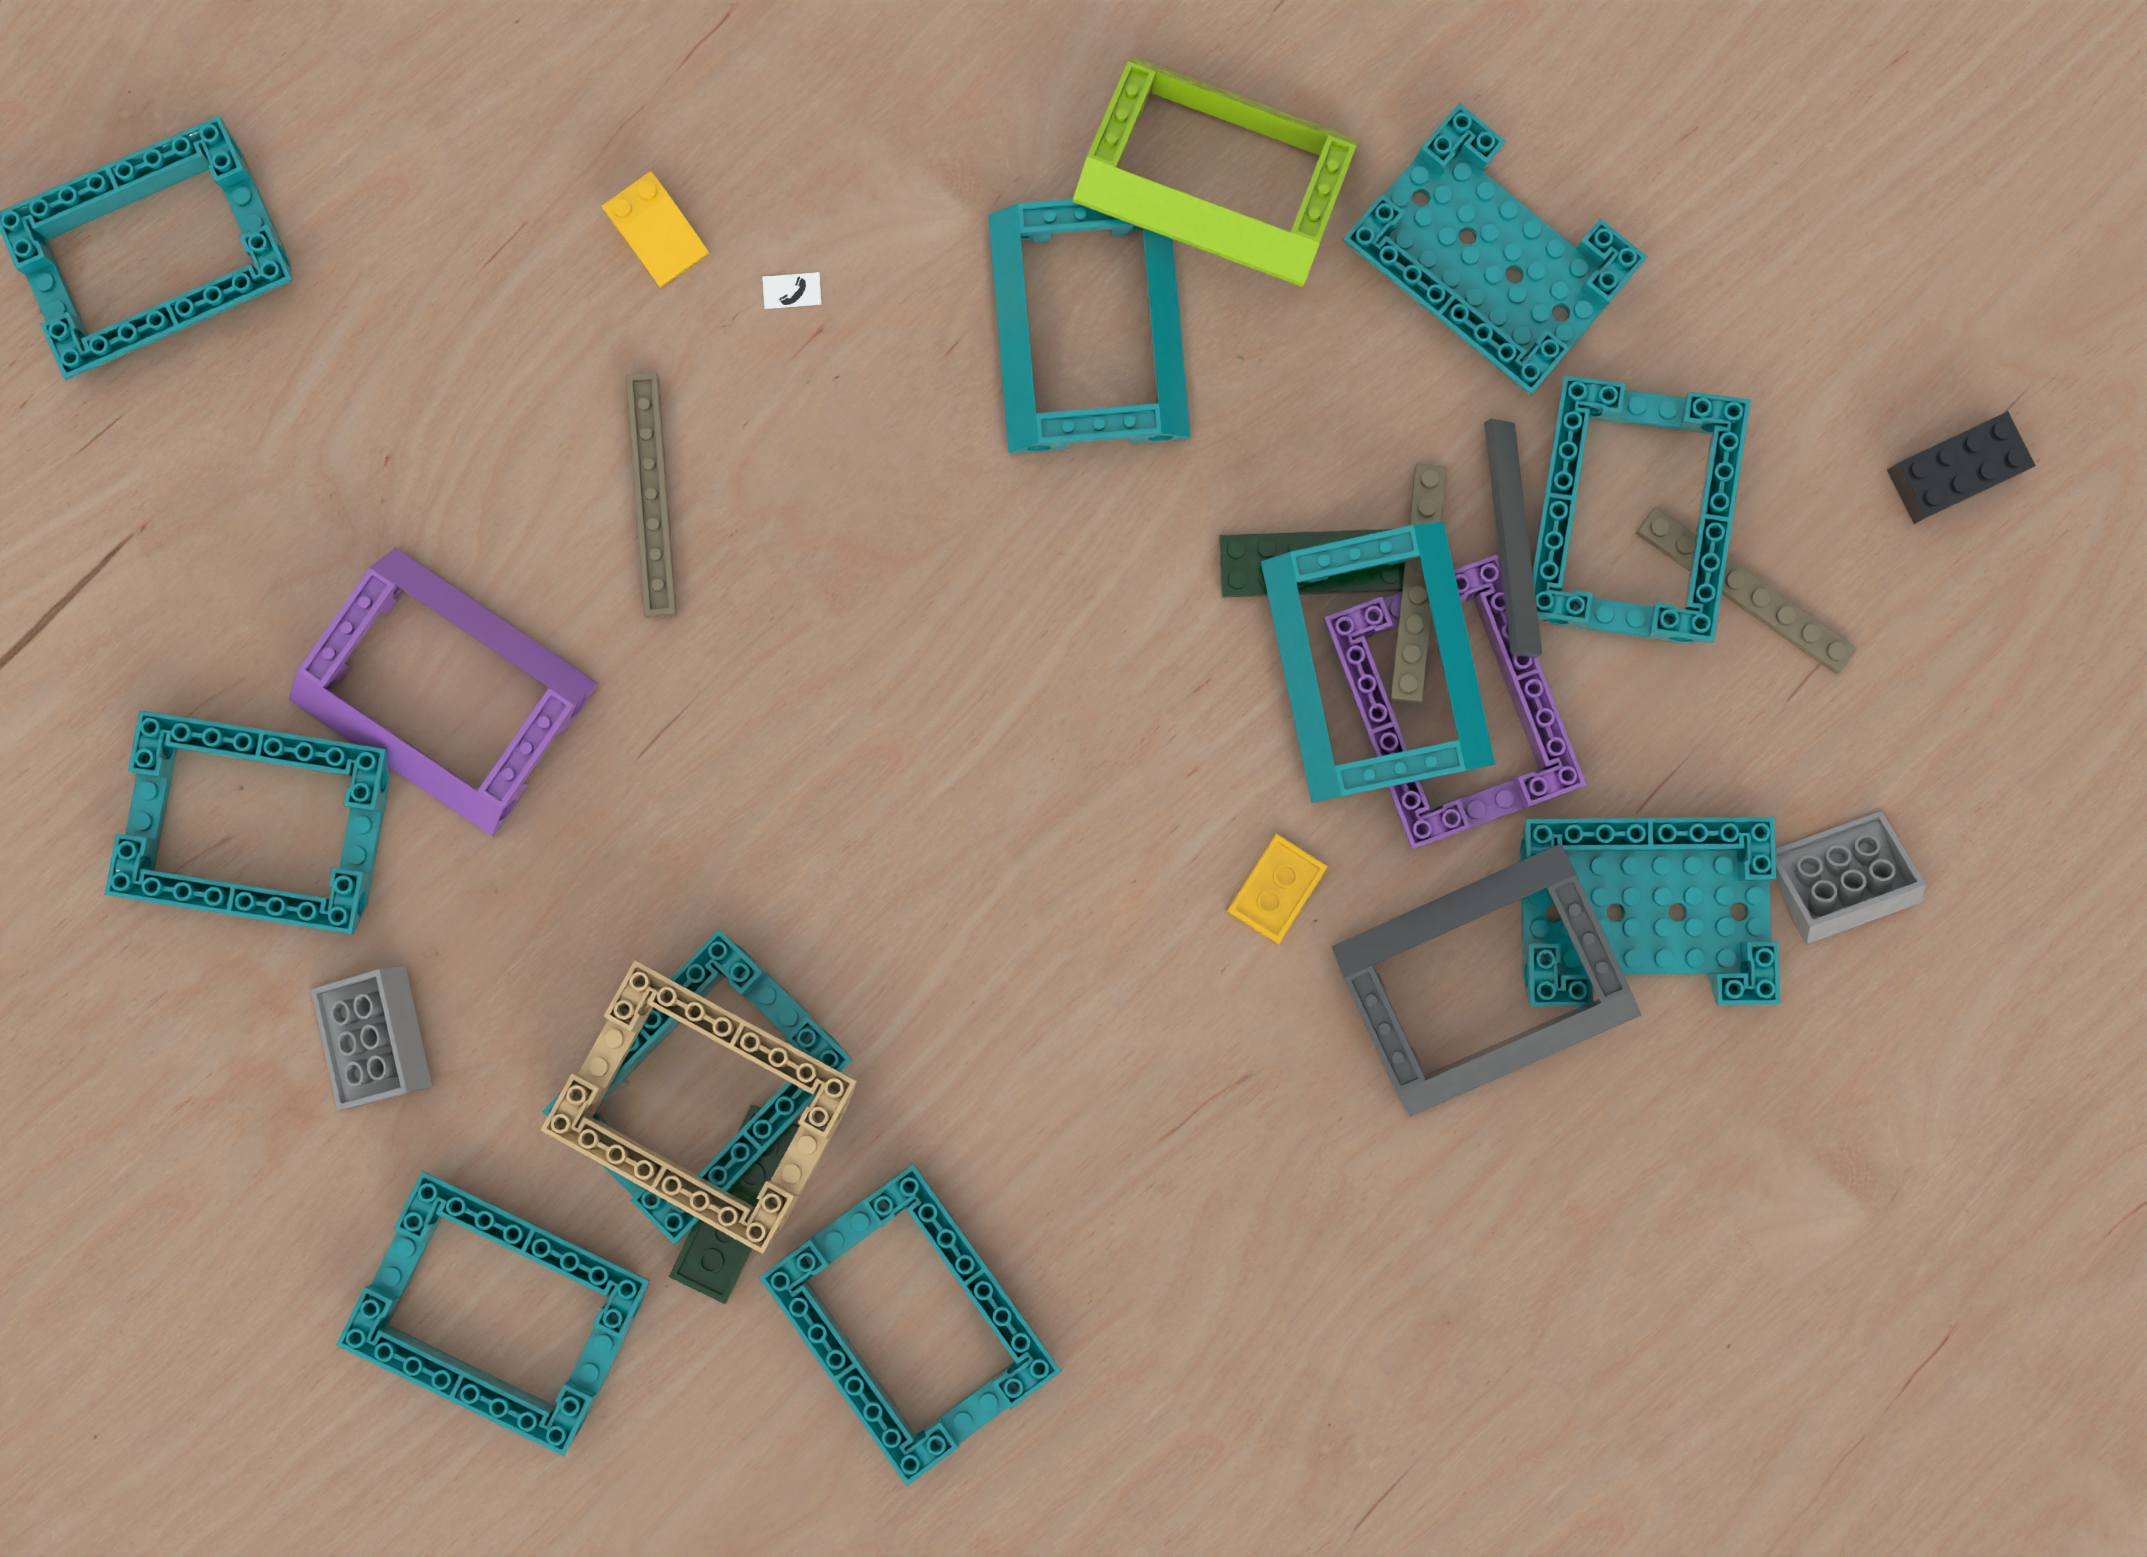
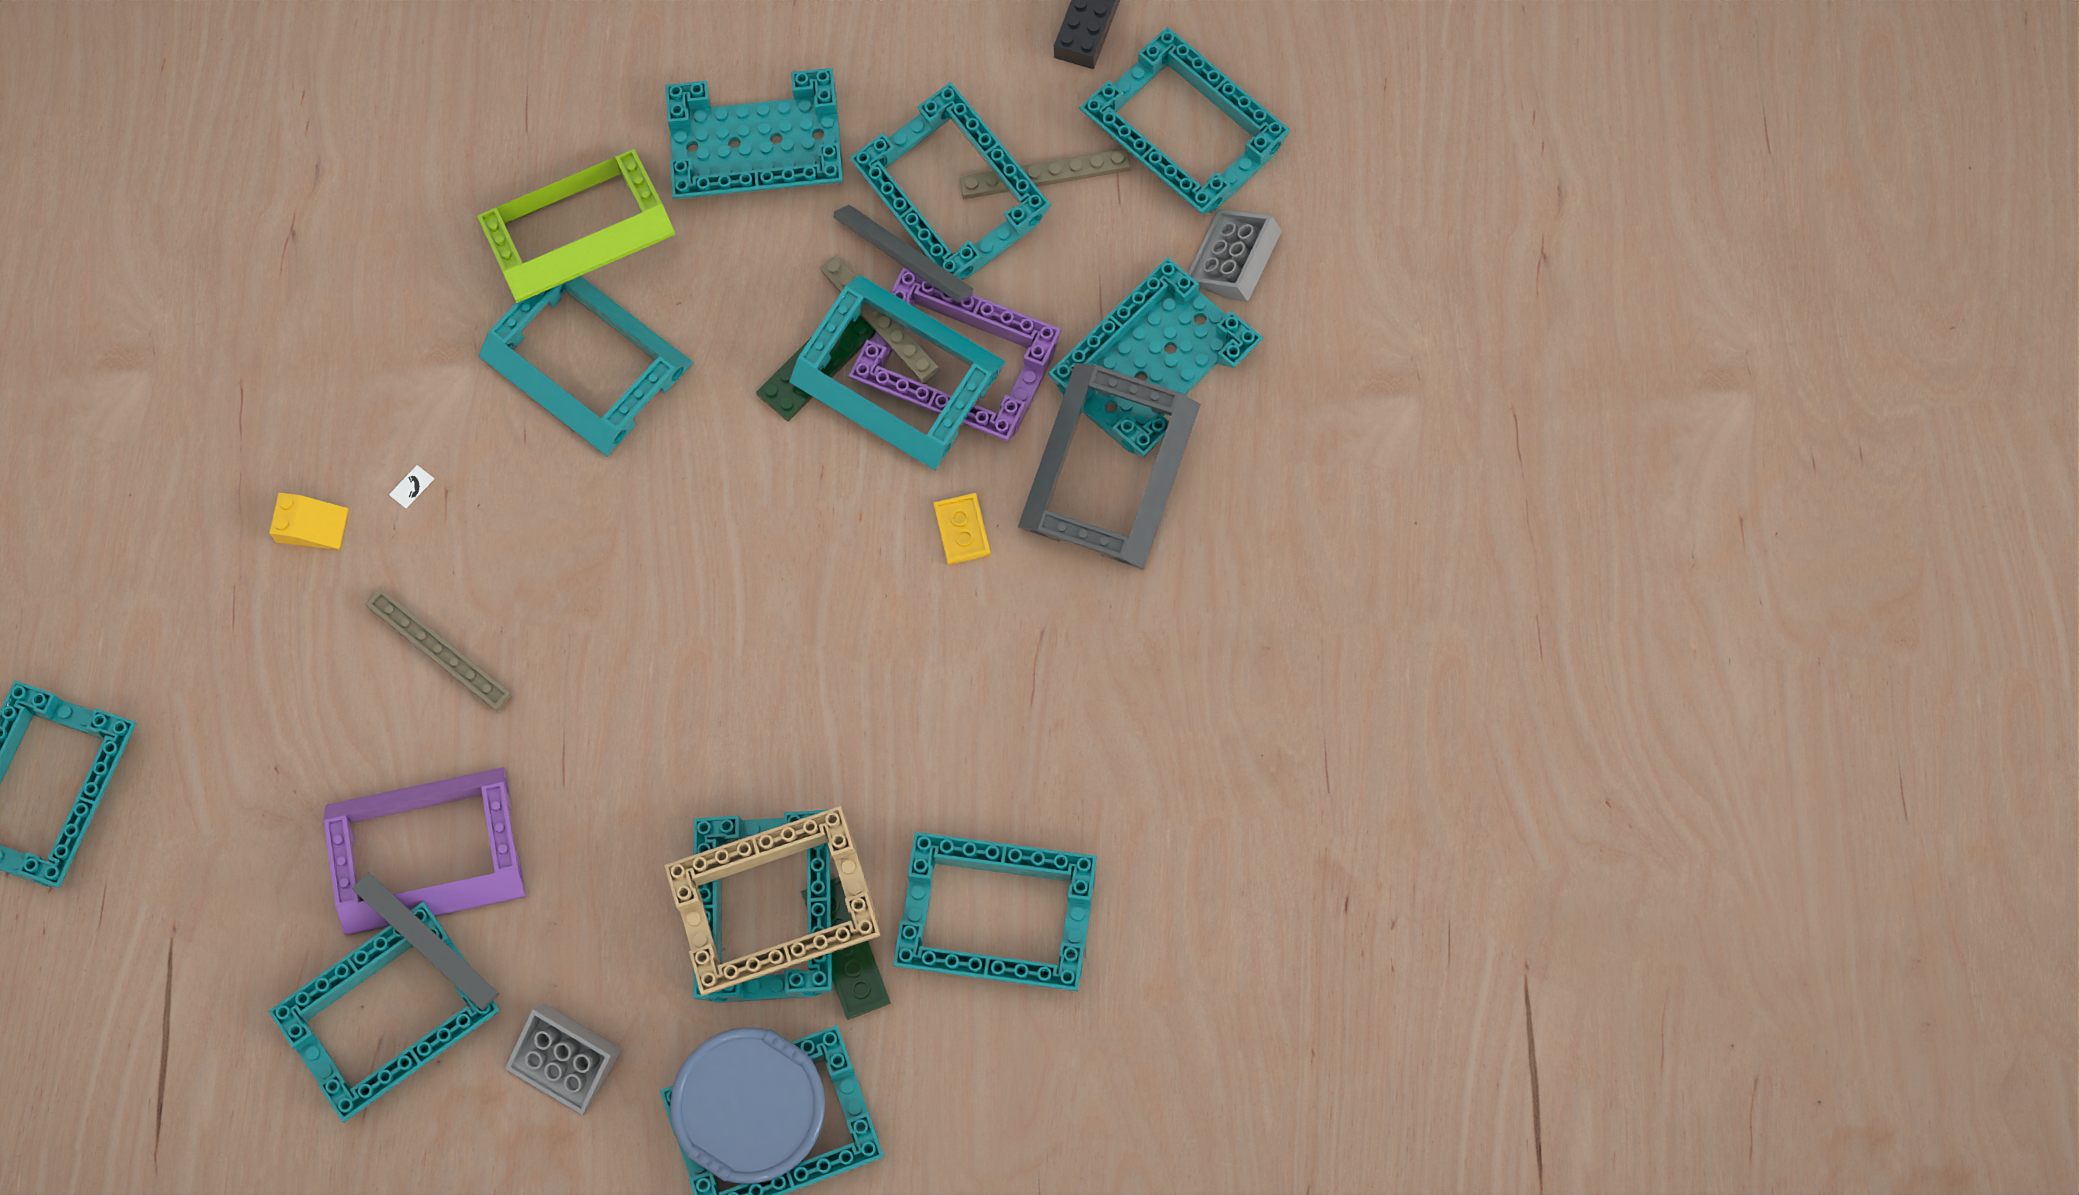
camera: 35 degrees left, 15 degrees down
none -> dark grey tile [352,872,499,1011]
none -> sand blue piece [671,1027,825,1184]
none -> teal slope [1079,26,1290,214]

